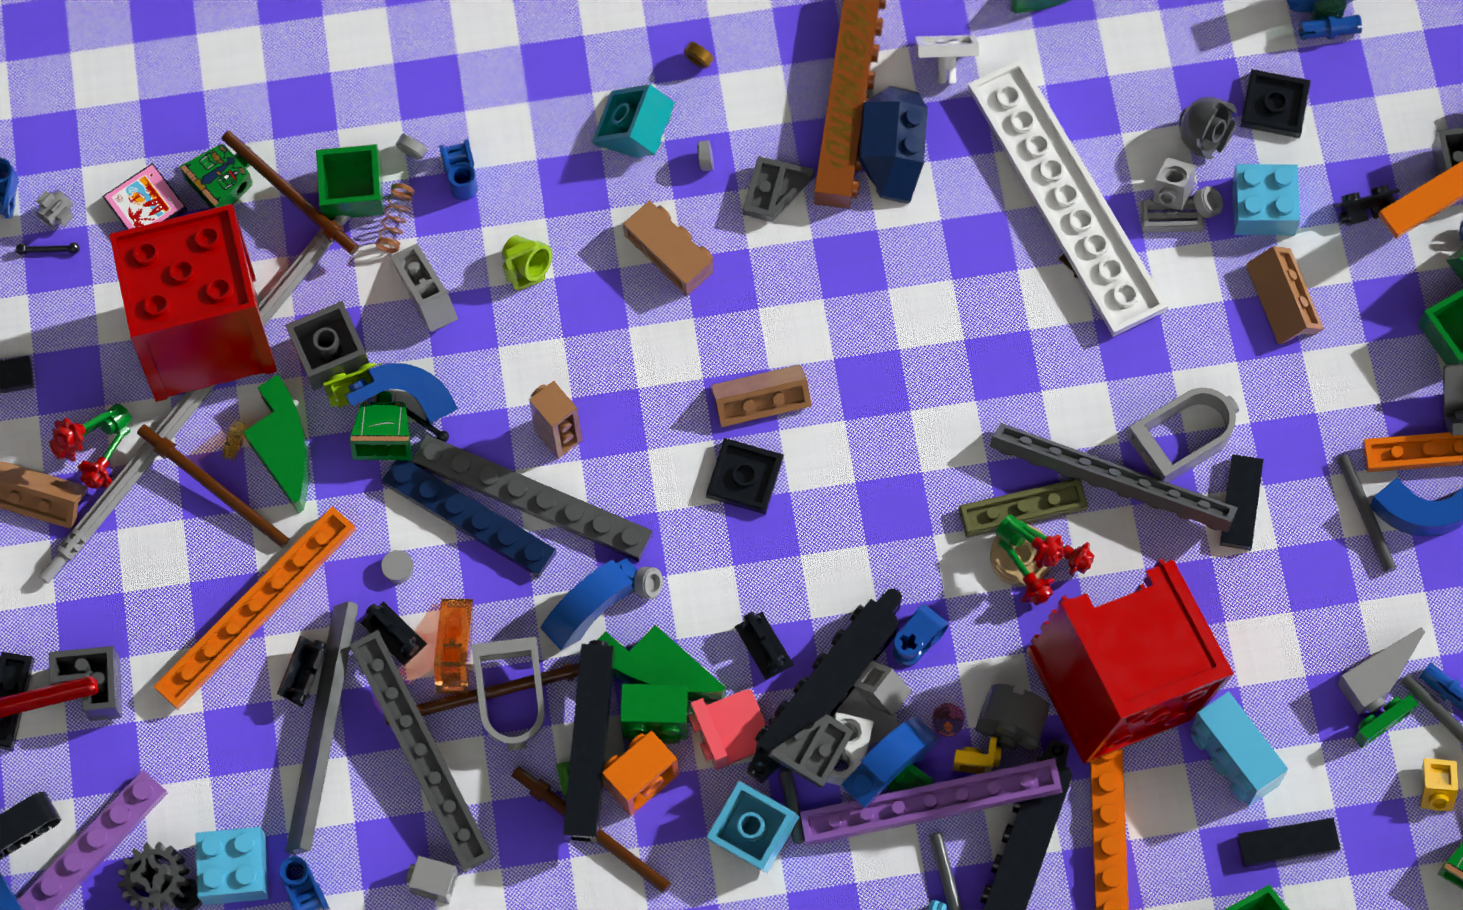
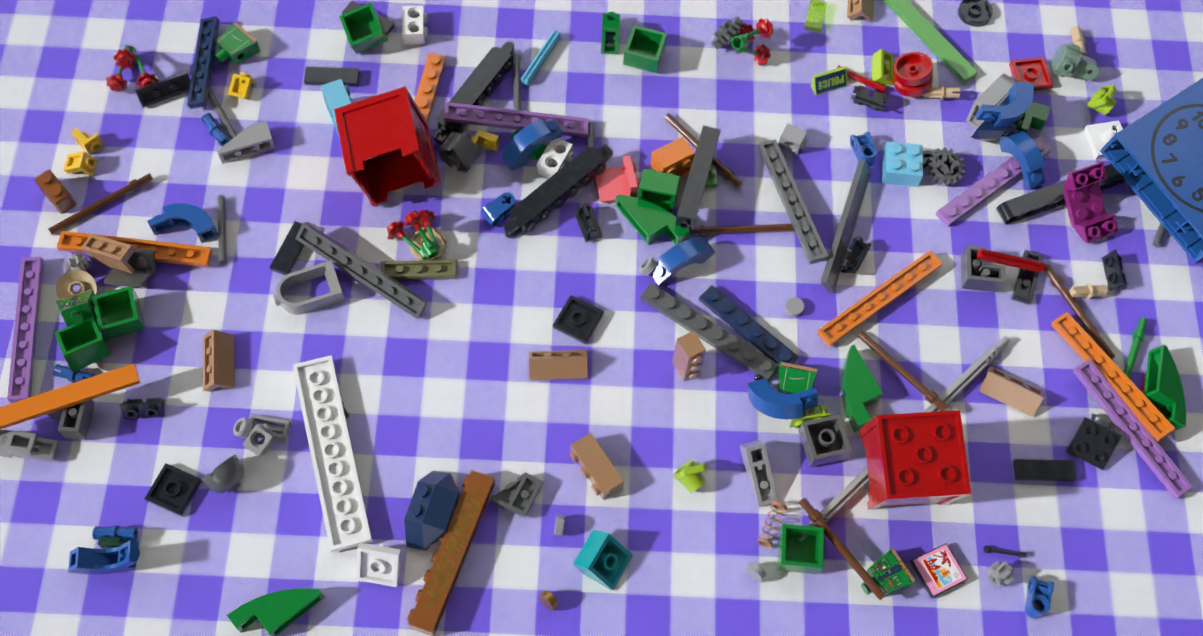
camera: 175 degrees left, 5 degrees down
red plant [49,403,132,489] -> none
clear yellow tile [222,420,248,461] -> none
black hinge [361,601,427,666] -> none
clear orange slope [434,599,473,694] -> none
blue piece [439,139,478,200] -> none
light grey window [472,636,545,751] -> none
medium azure brick [706,781,799,874] -> none
dark grey wing [767,714,854,788] -> none
light grey brick [853,661,912,716] -> none
clear pink tile [932,703,964,737] -> none
medium azure brick [1232,164,1300,236] -> none
green plate [1354,695,1418,748] -> none

